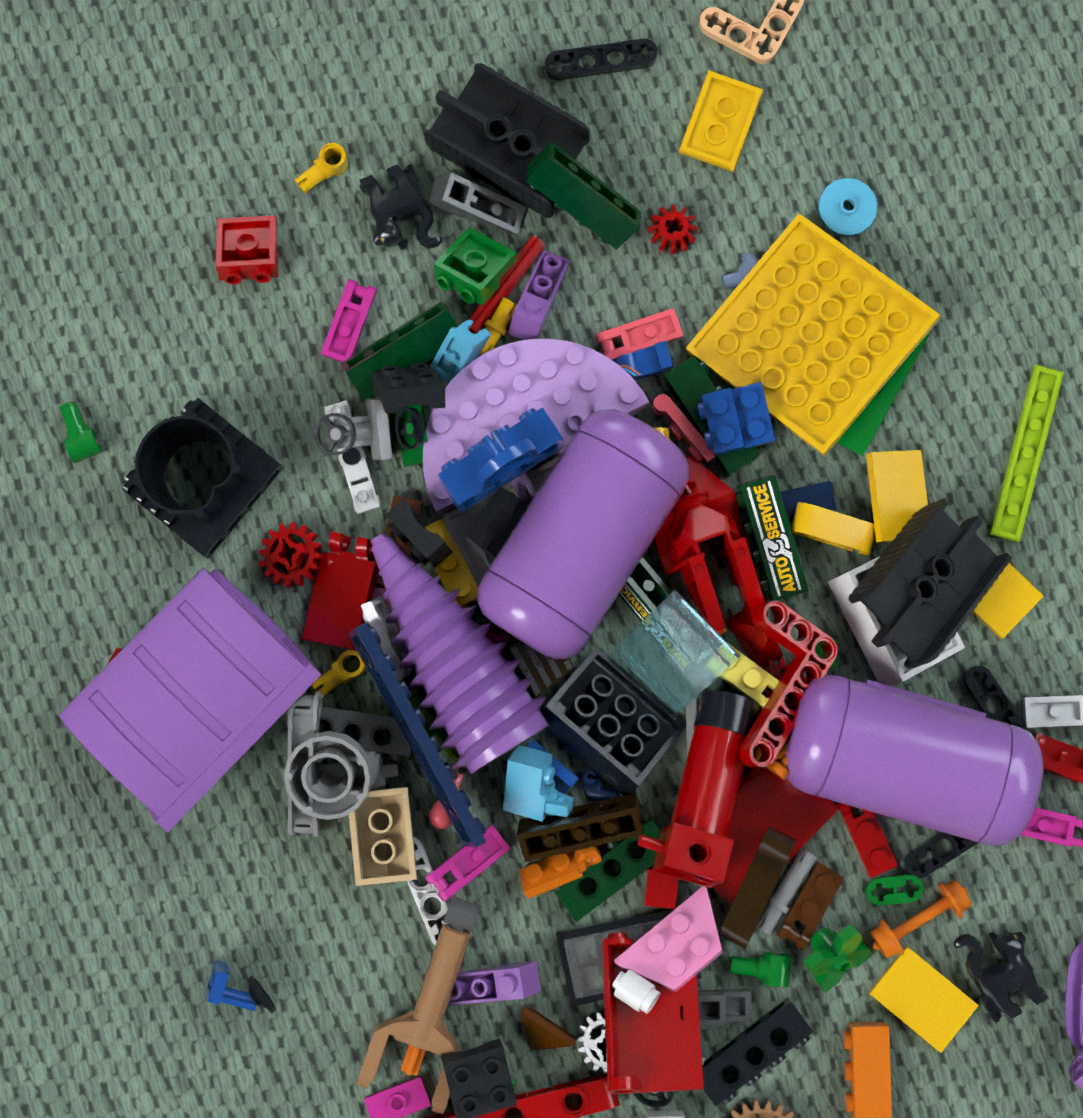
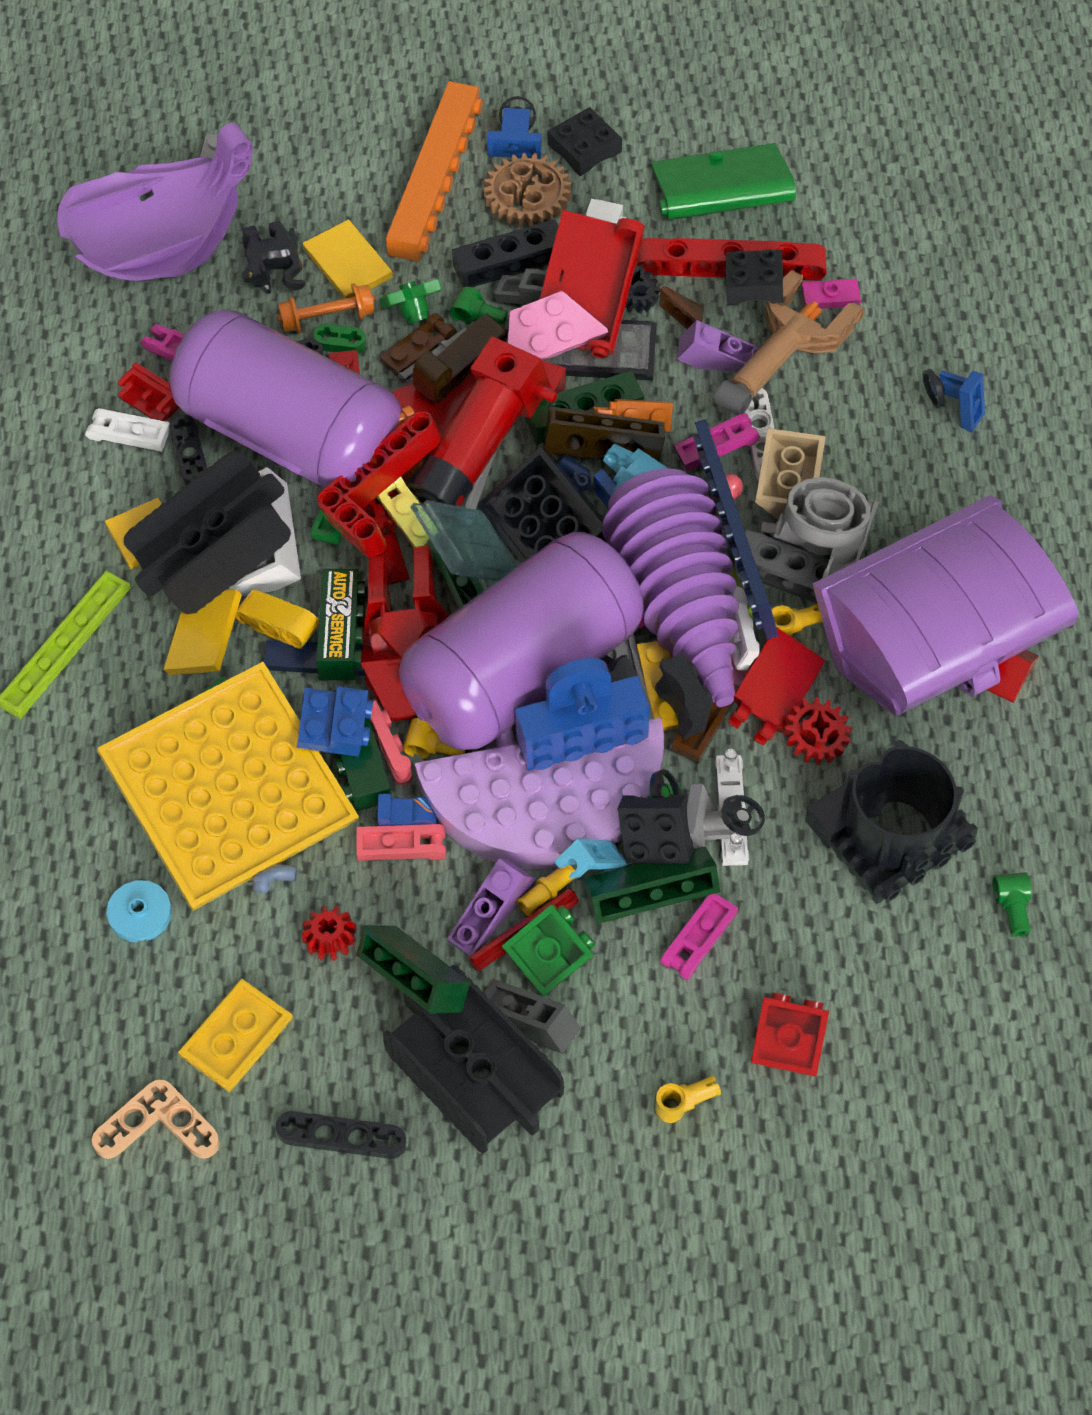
camera: 165 degrees left, 25 degrees down
black animal [359,164,442,250] -> none
white brick [612,969,660,1014] -> none

